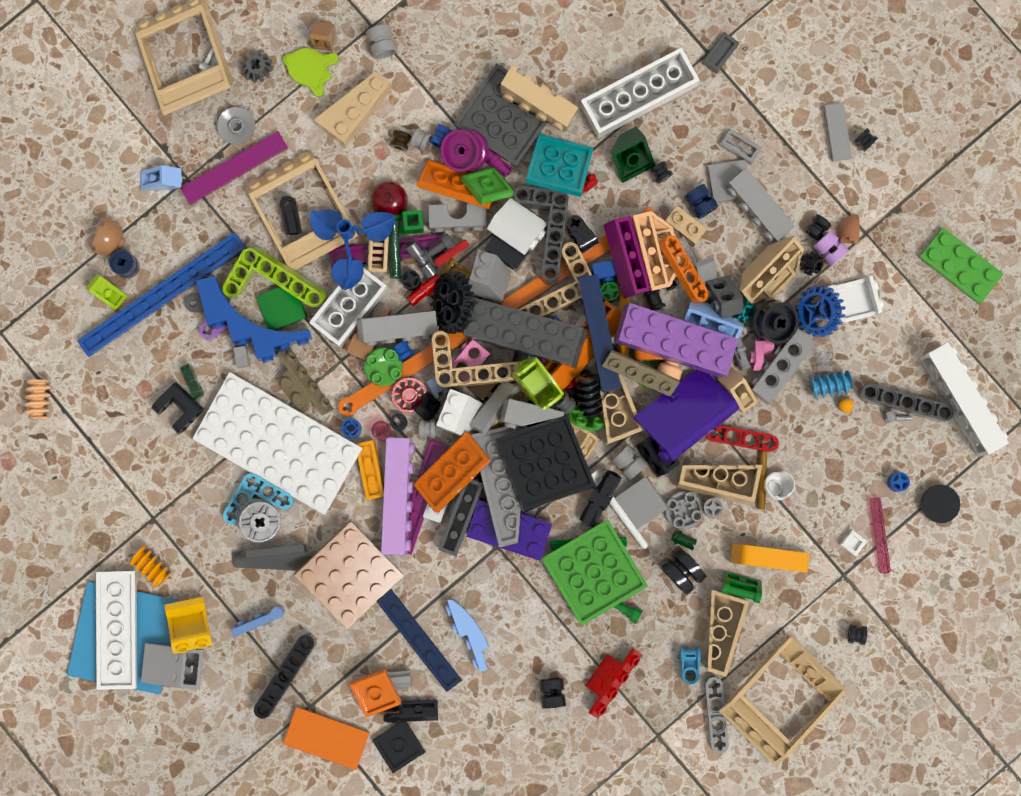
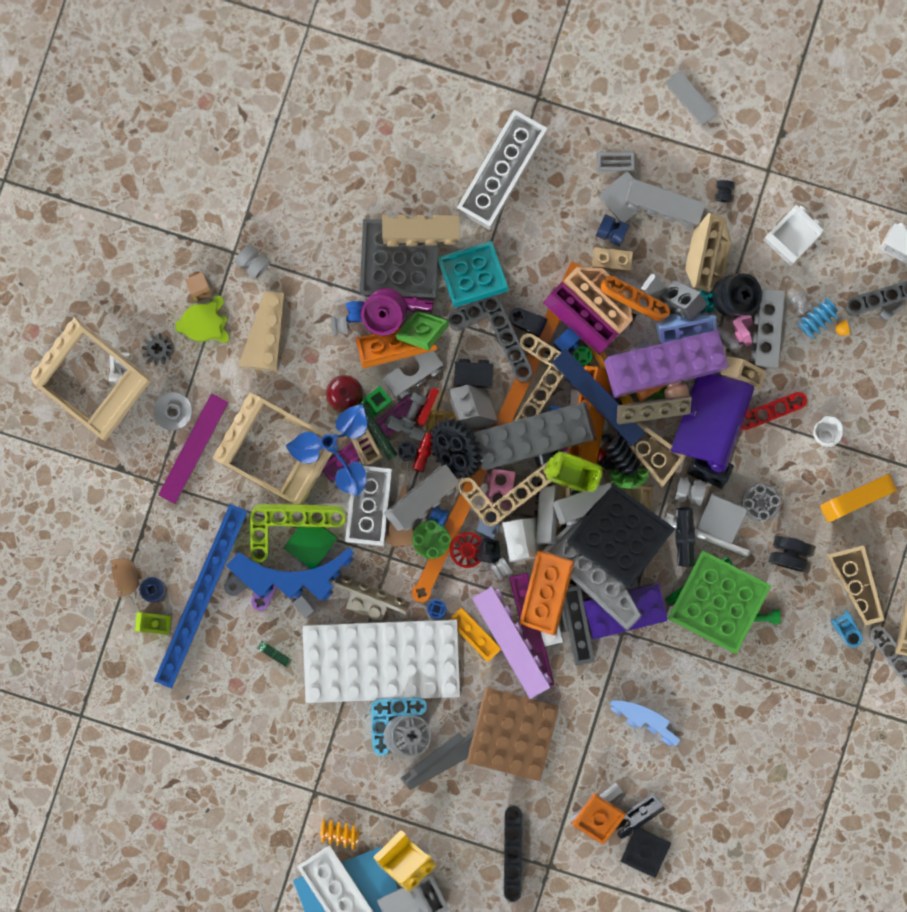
camera: 30 degrees left, 0 degrees up
light nougat piece [24,379,51,420] -> none
light blue slope [141,165,182,190] -> none
black connector [151,382,204,435] -> none
medium blue plate [231,606,285,637] -> none
black piece [279,196,302,236] -> none
orange tile [283,706,370,770] -> none
clear pink wheel [371,421,392,441] -> none
dark blue tile [377,589,462,692] -> none
dark brown wheel [389,130,412,151] -> none
black bush [390,413,408,431] -> none
white brick [487,198,548,255] -> none
black wheel [539,678,566,709] -> none
dark grey wheel [553,390,576,415] -> none
red arm [582,174,598,193] -> none
red bracket [585,648,642,719] -> none
dark green slope [610,126,656,183] -> none
black bush [643,289,666,310] -> none
black wheel [649,161,673,184] -> none
dark green pin [671,530,697,551] -> none
tan wedge [676,465,762,505] -> none
dark grey tile [702,32,739,74] -> none
light grey wheel [703,498,723,517] -> none
green plate [721,571,762,604] -> none
pearl gold bar [758,451,767,509] -> none
blue gear [794,285,846,337] -> none
black gear [800,251,824,276] -> none
lavender wheel [813,231,850,267] -> none
nougat brick [837,214,860,244] -> none
black wheel [854,128,878,152] -> none
bright green plate [918,227,1003,305] -> none

